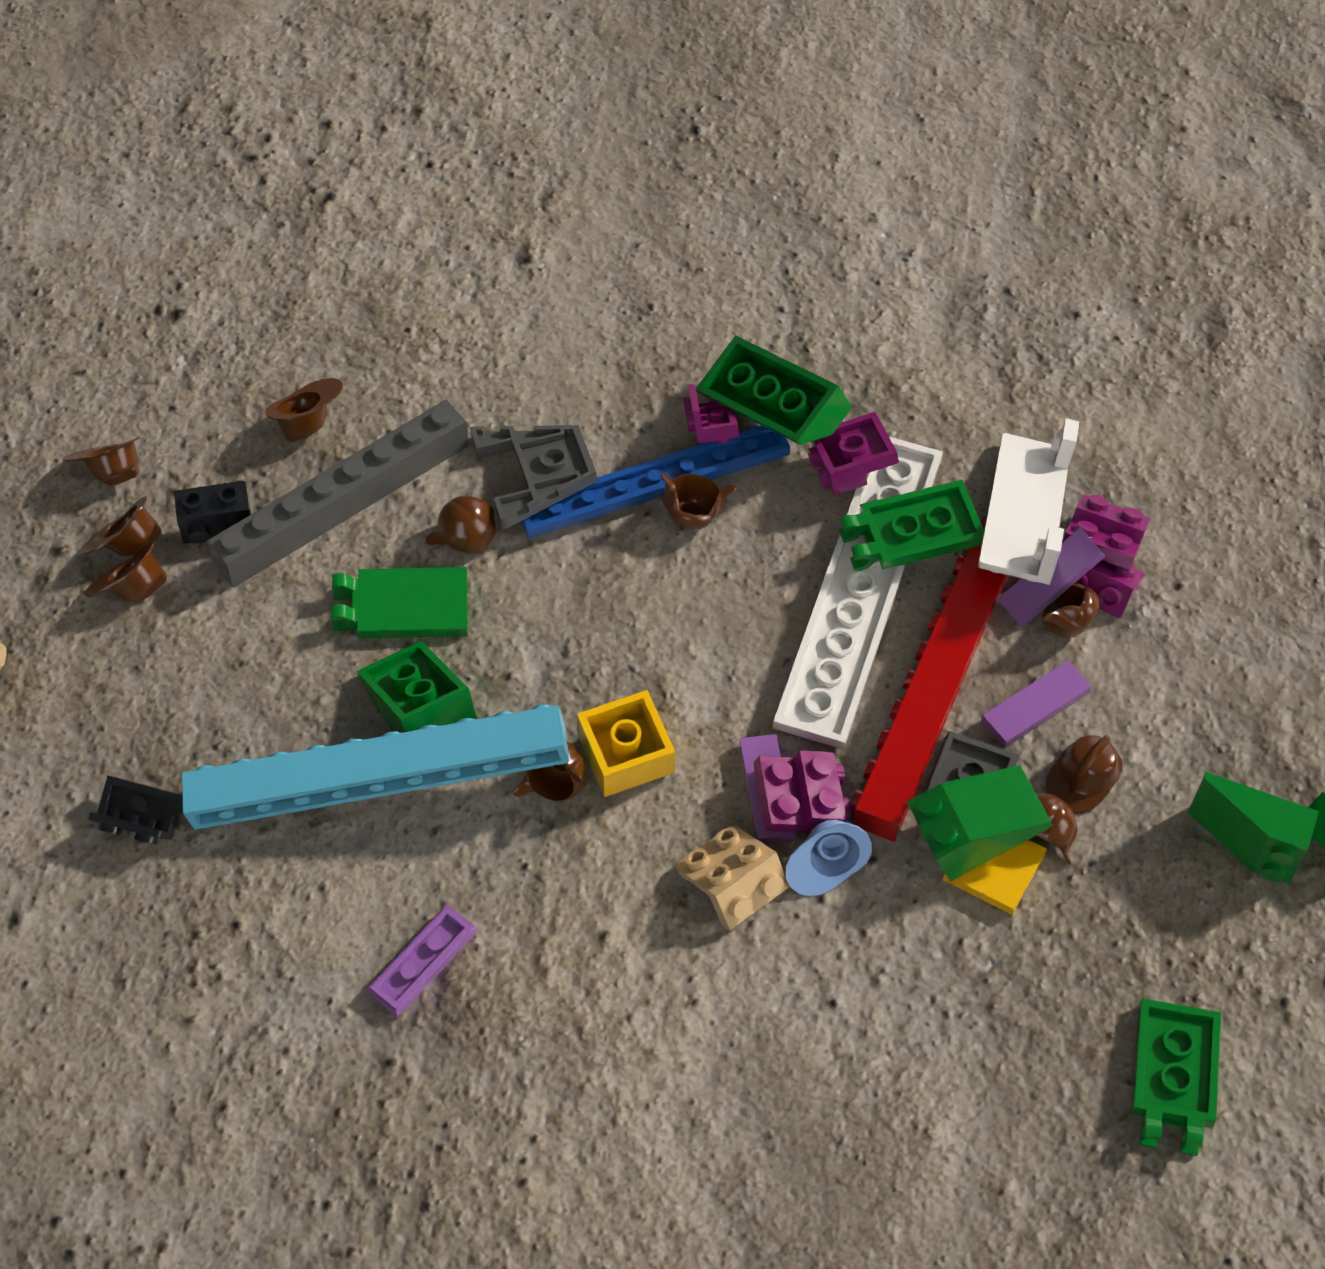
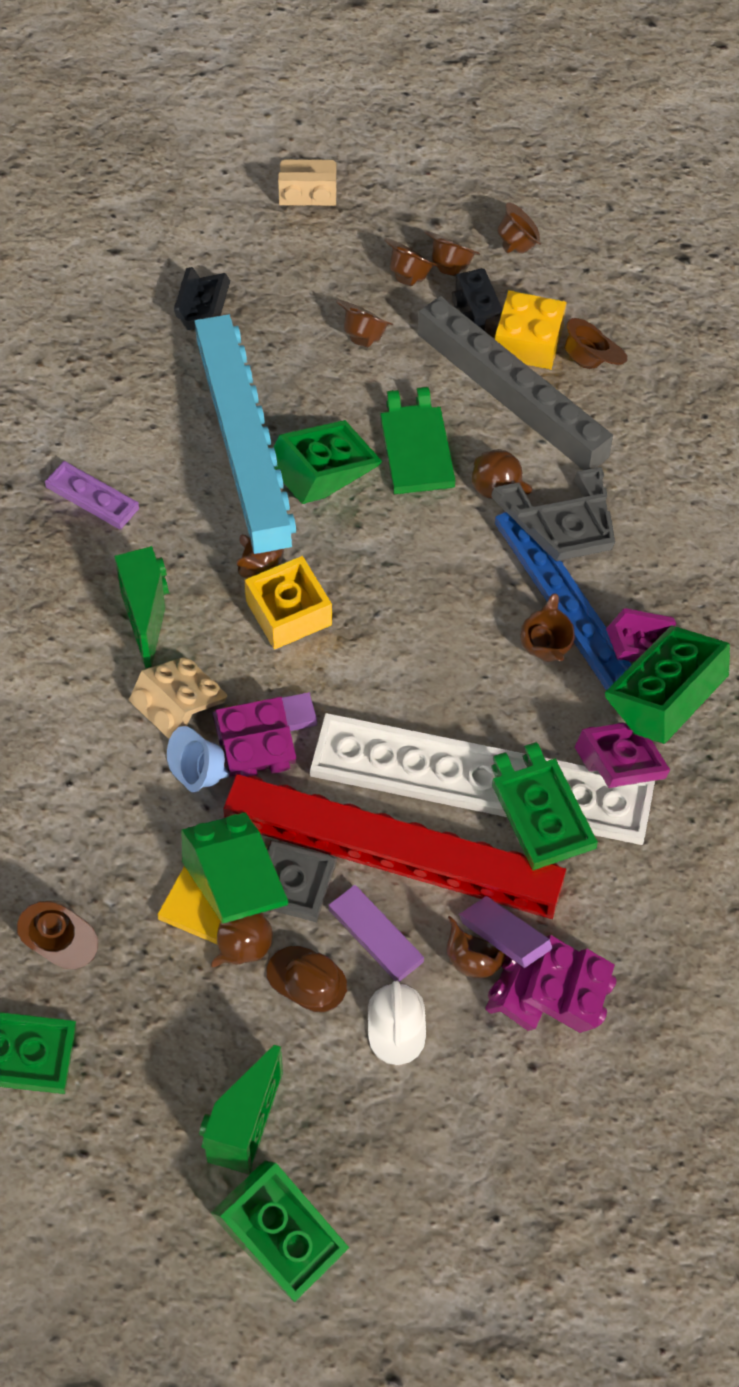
camera: 85 degrees right, 0 degrees up
white bracket [978,418,1079,585] -> none
none -> reddish brown piece [17,900,98,969]
none -> green slope [114,546,169,669]
none -> reddish brown piece [336,300,393,348]
none -> white piece [368,981,426,1065]
none -> yellow brick [495,290,567,370]

